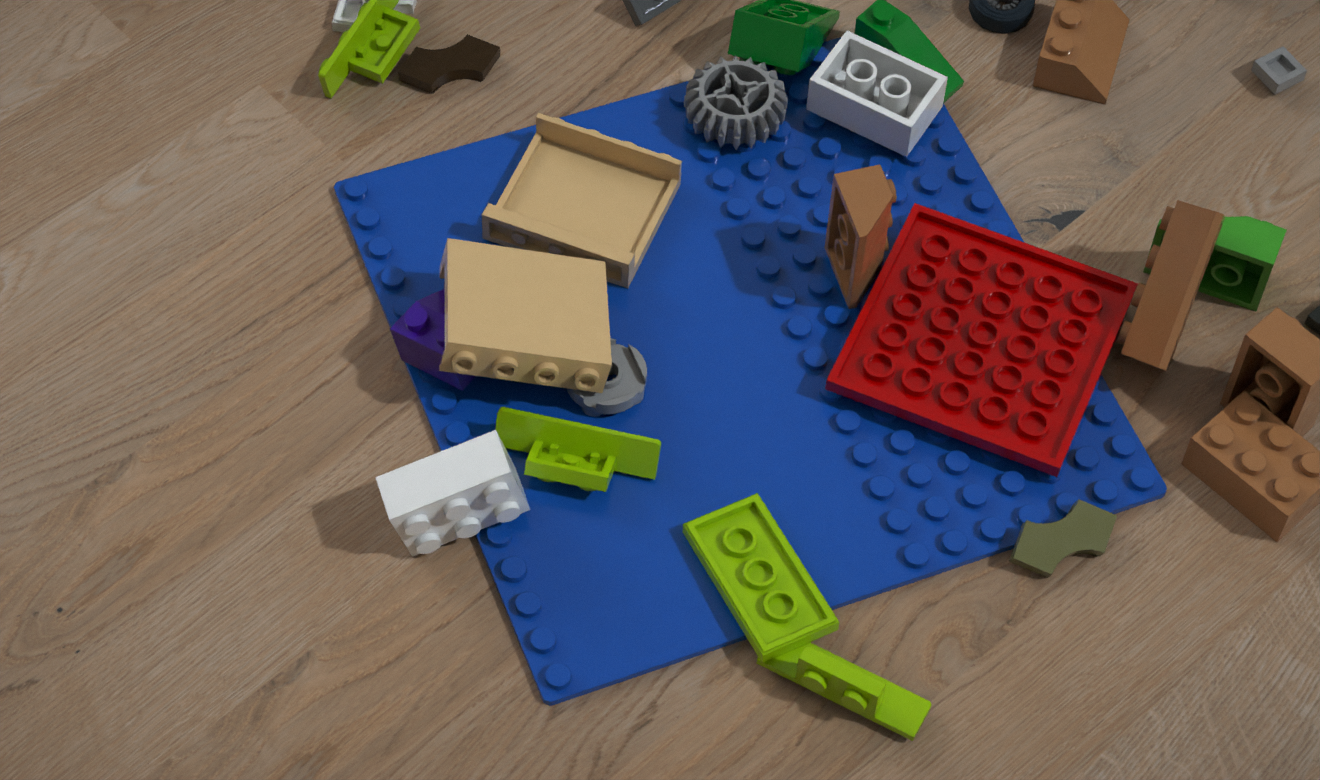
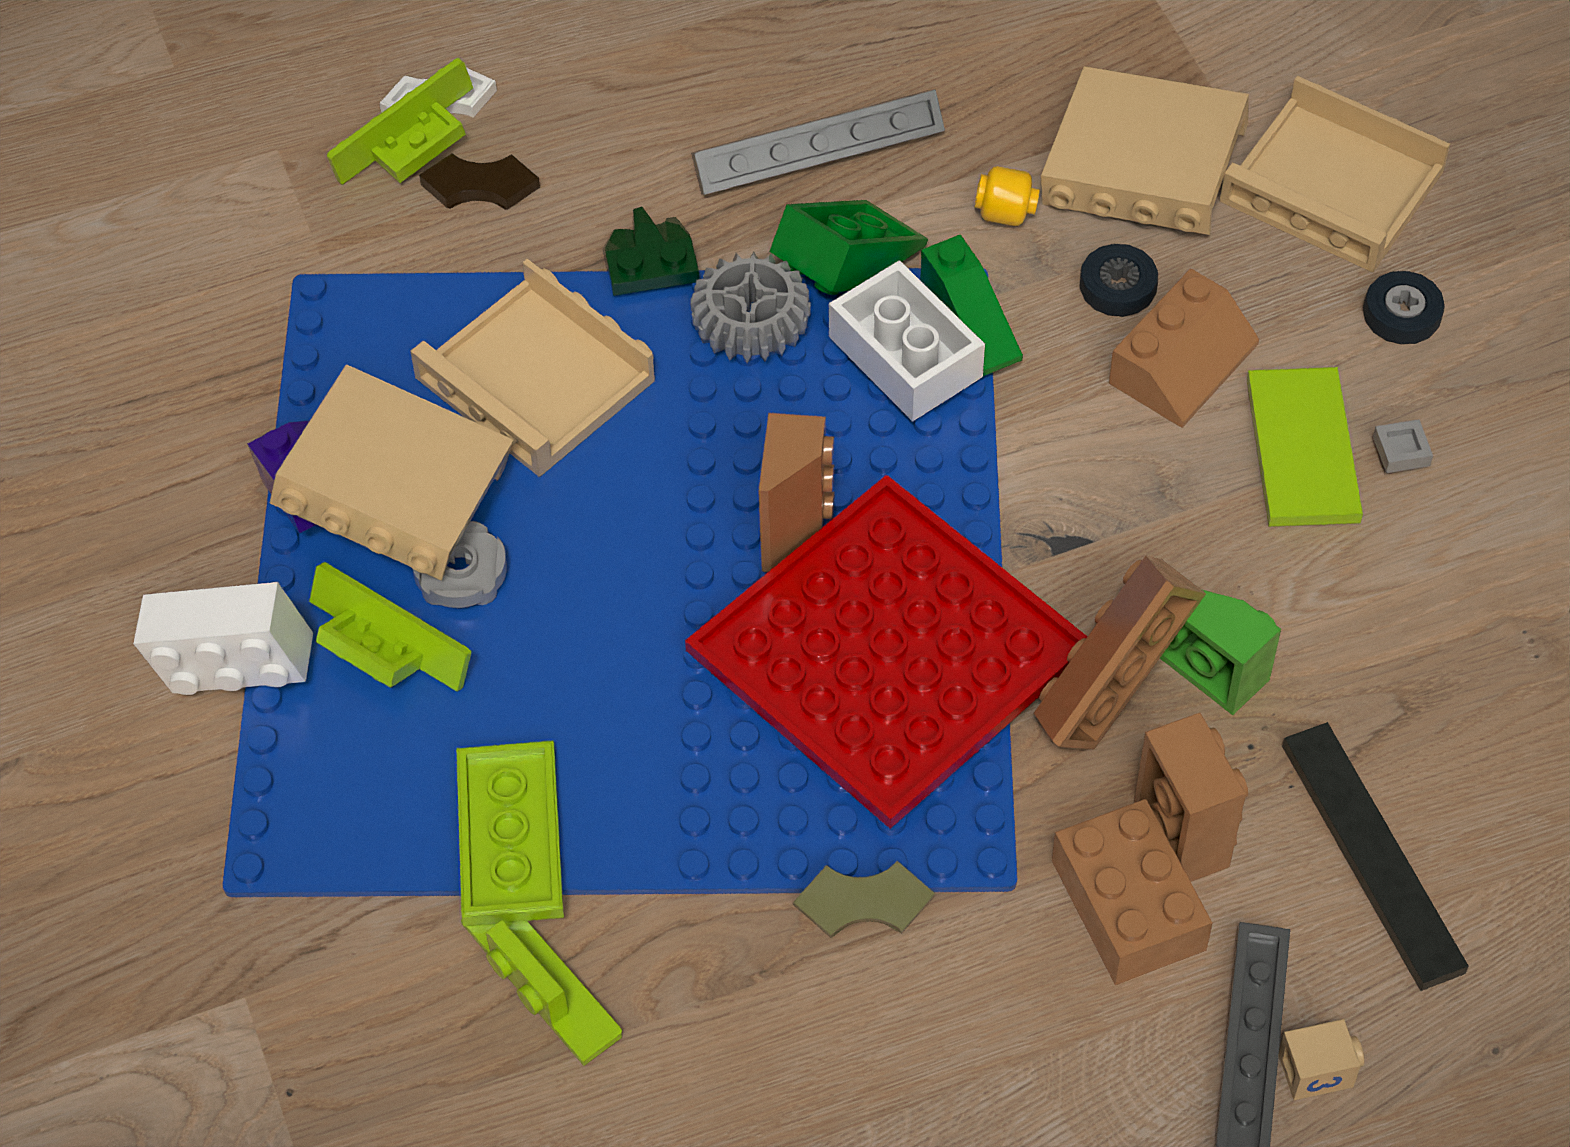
camera: 25 degrees right, 0 degrees up
none -> dark green plate [602,206,699,296]
none -> lime tile [1247,367,1363,527]

